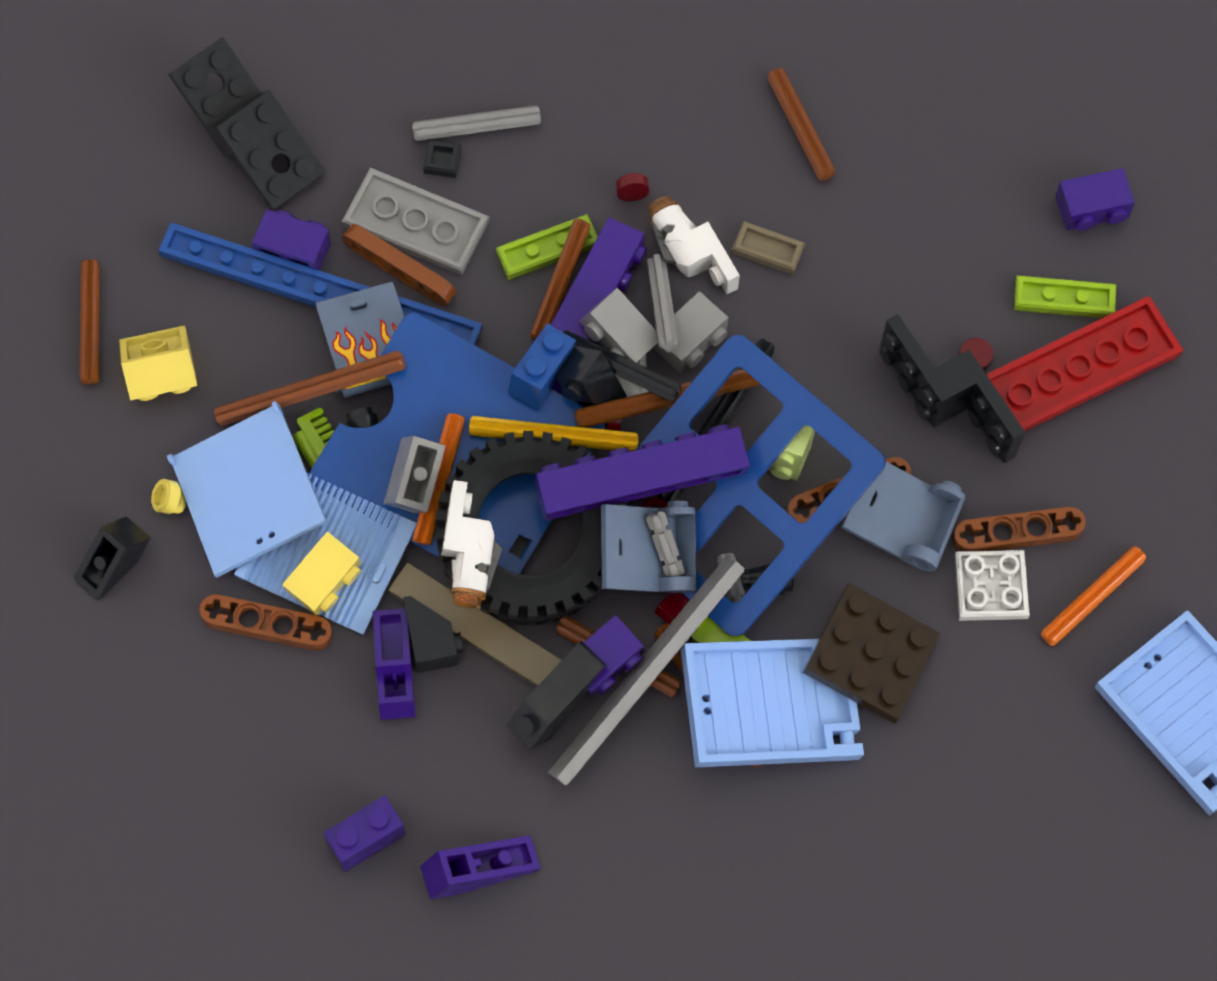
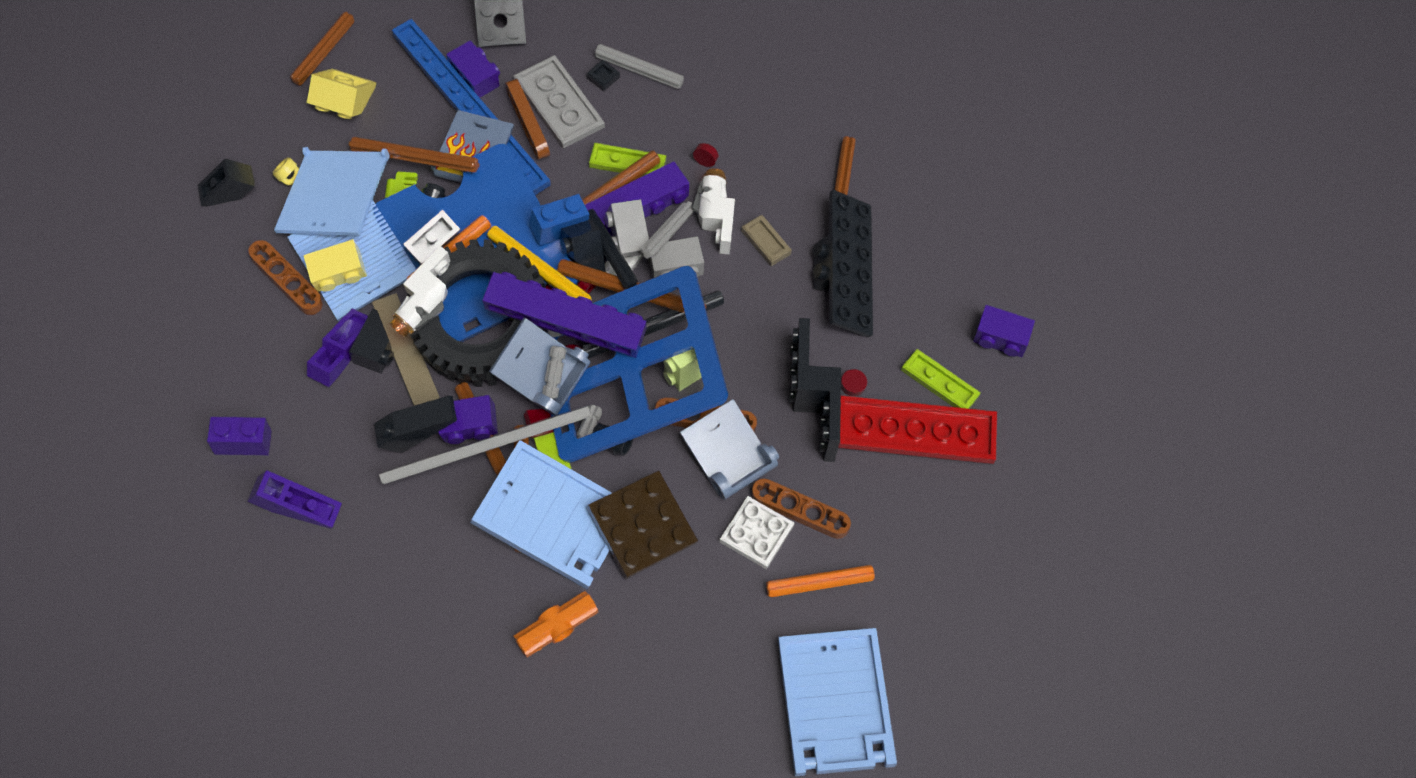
camera: 30 degrees right, 5 degrees down
none -> orange piece [514,591,598,658]
none -> black bracket [813,190,873,338]

